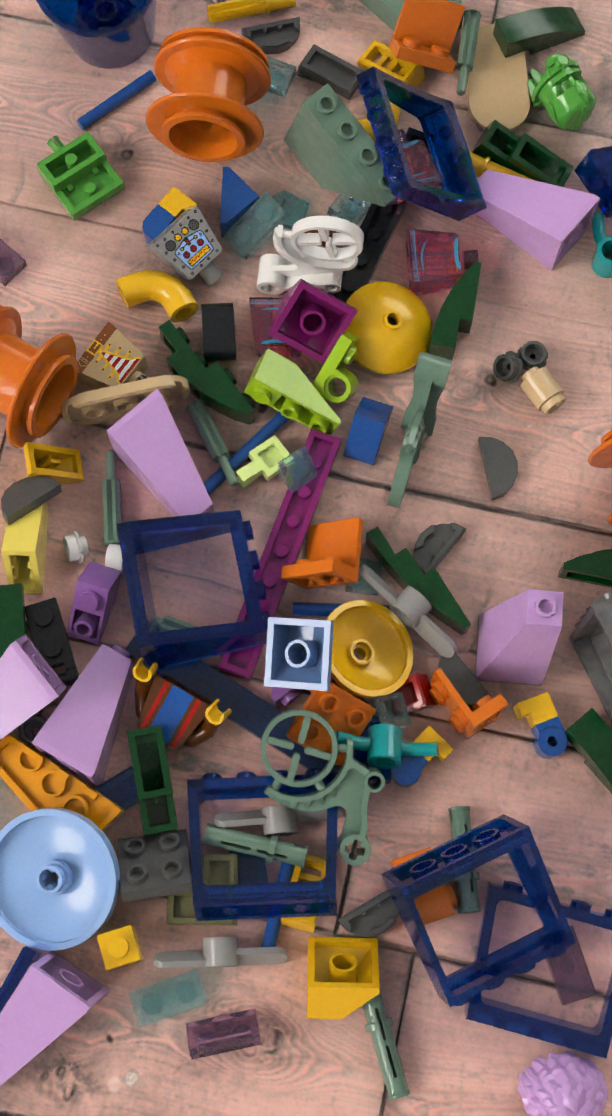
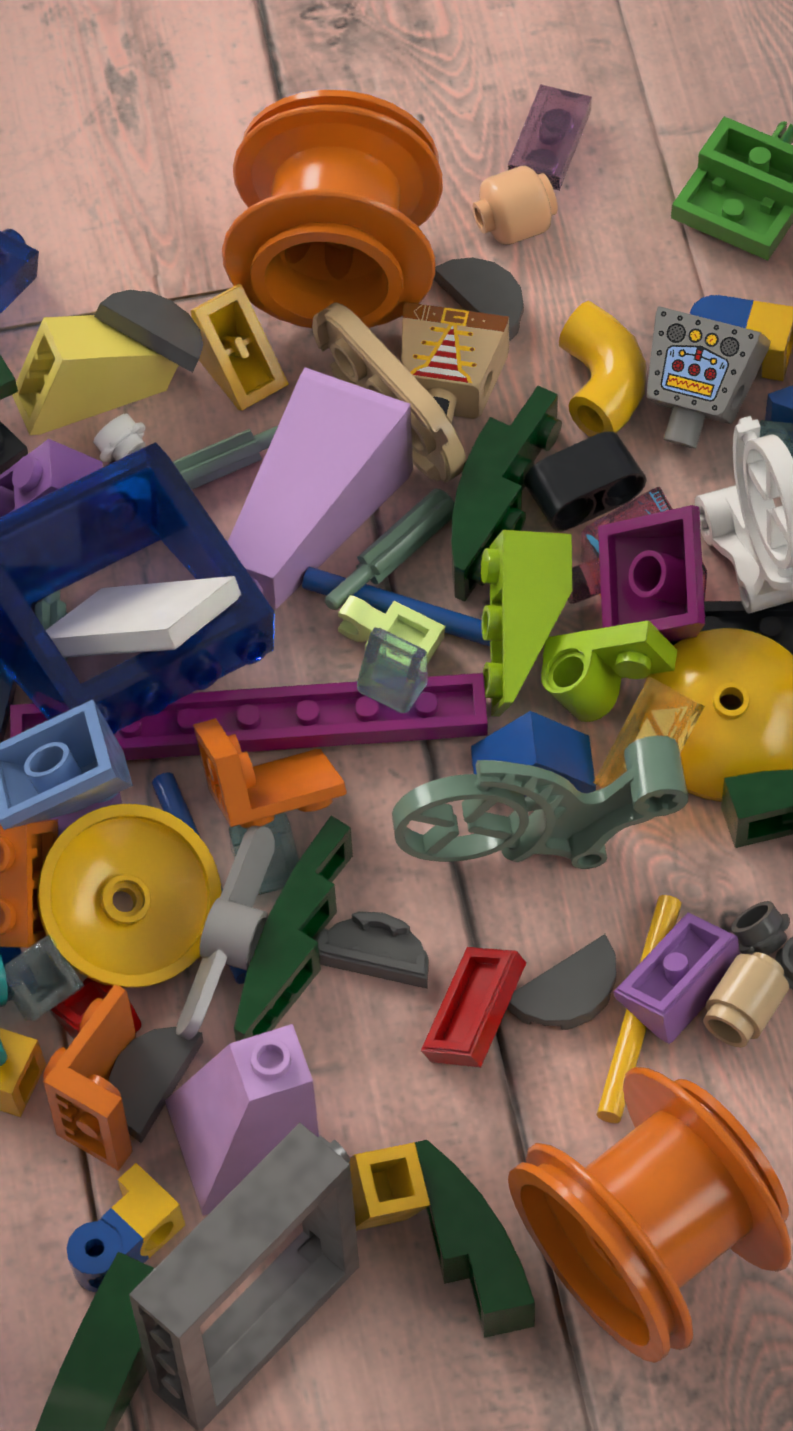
camera: 70 degrees right, 15 degrees down
none -> white tile [33,576,241,659]
none -> yellow brick [349,1142,430,1231]
none -> red tile [421,947,527,1068]
none -> dark grey tile [434,257,524,342]
none -> light nougat head [473,166,558,245]
none -> clear yellow tile [593,677,705,788]
none -> yellow bar [596,895,682,1123]
none -> medium lavender slope [614,912,740,1044]

